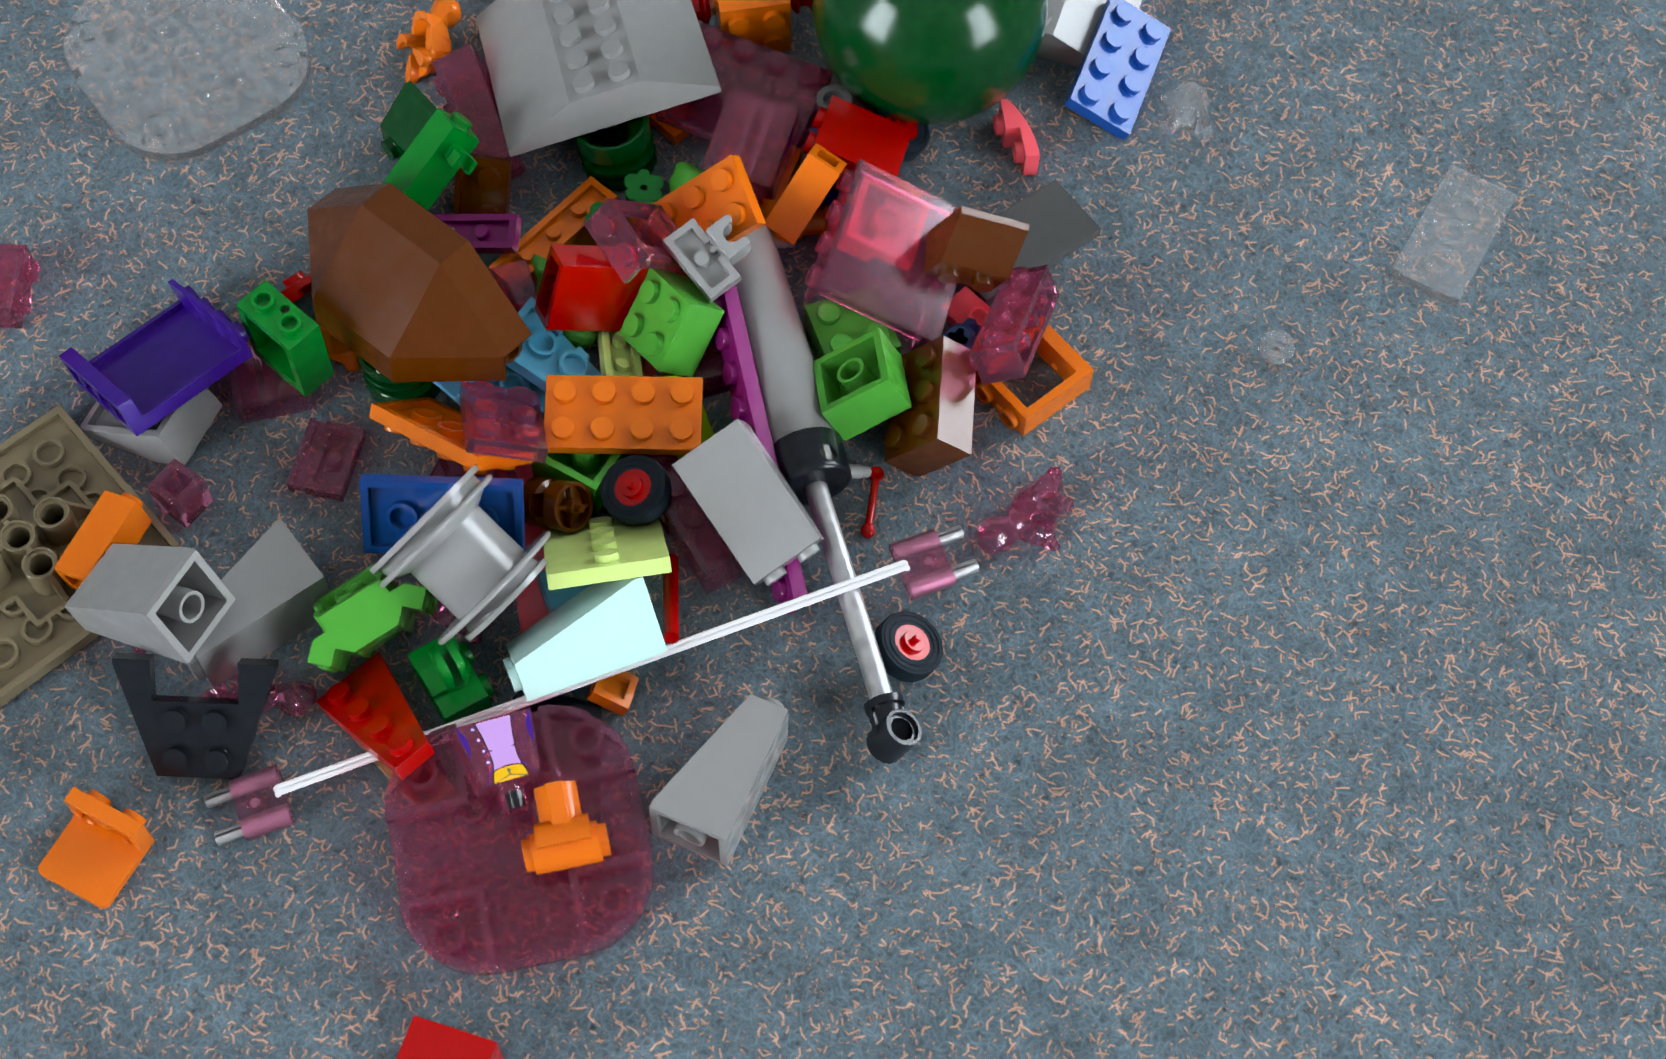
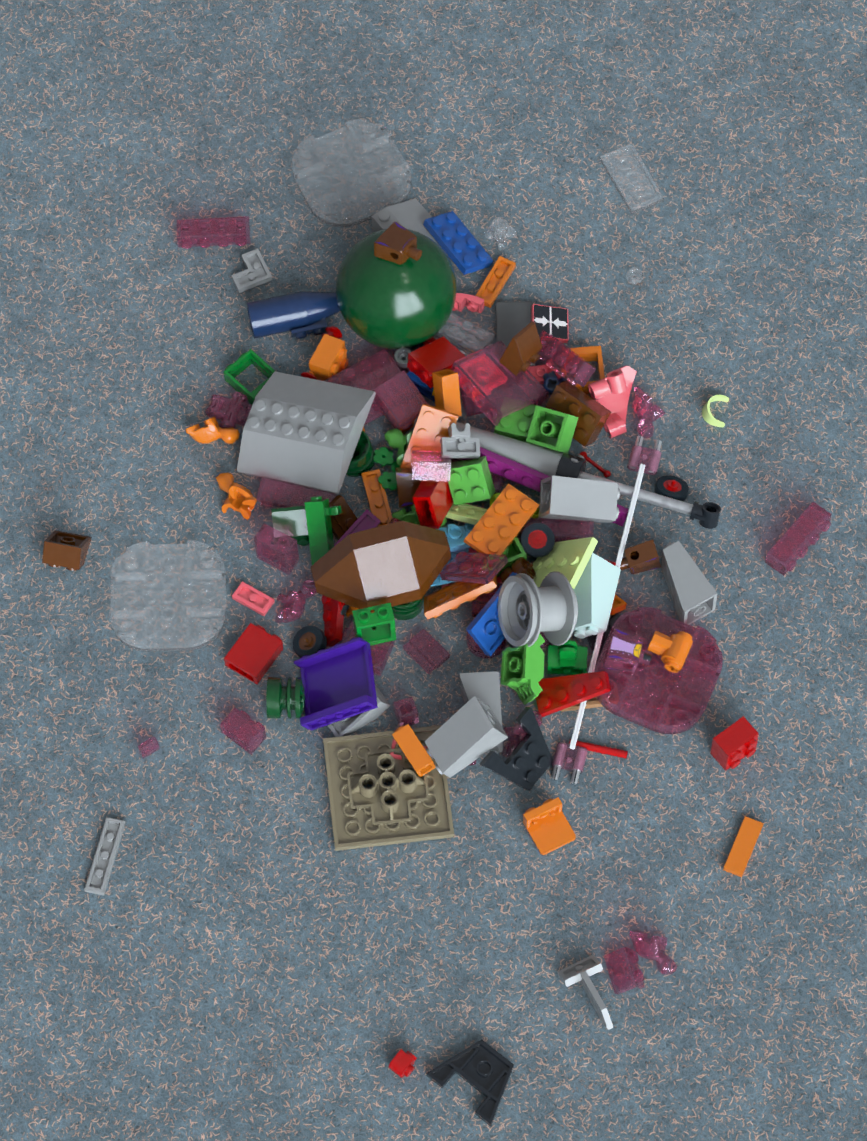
camera: 50 degrees left, 0 degrees up
none -> red brick [224,623,283,685]
none -> coral plate [232,581,275,616]
none -> clear pink window [254,523,299,575]
none -> dark green wheel [266,677,305,719]
none -> clear pink animal [275,579,317,624]
none -> black wheel [293,626,327,658]
none -> clear plate [433,313,495,358]
none -> orange plate [475,256,516,308]
none -> black tile [531,304,569,343]
none -> red bar [568,739,628,759]
none -> coral panel [588,365,637,439]
none -> reddish brown torso [615,539,661,574]
none -> yellowish green helmet [702,395,729,427]
none -> clear pink brick [765,502,832,576]

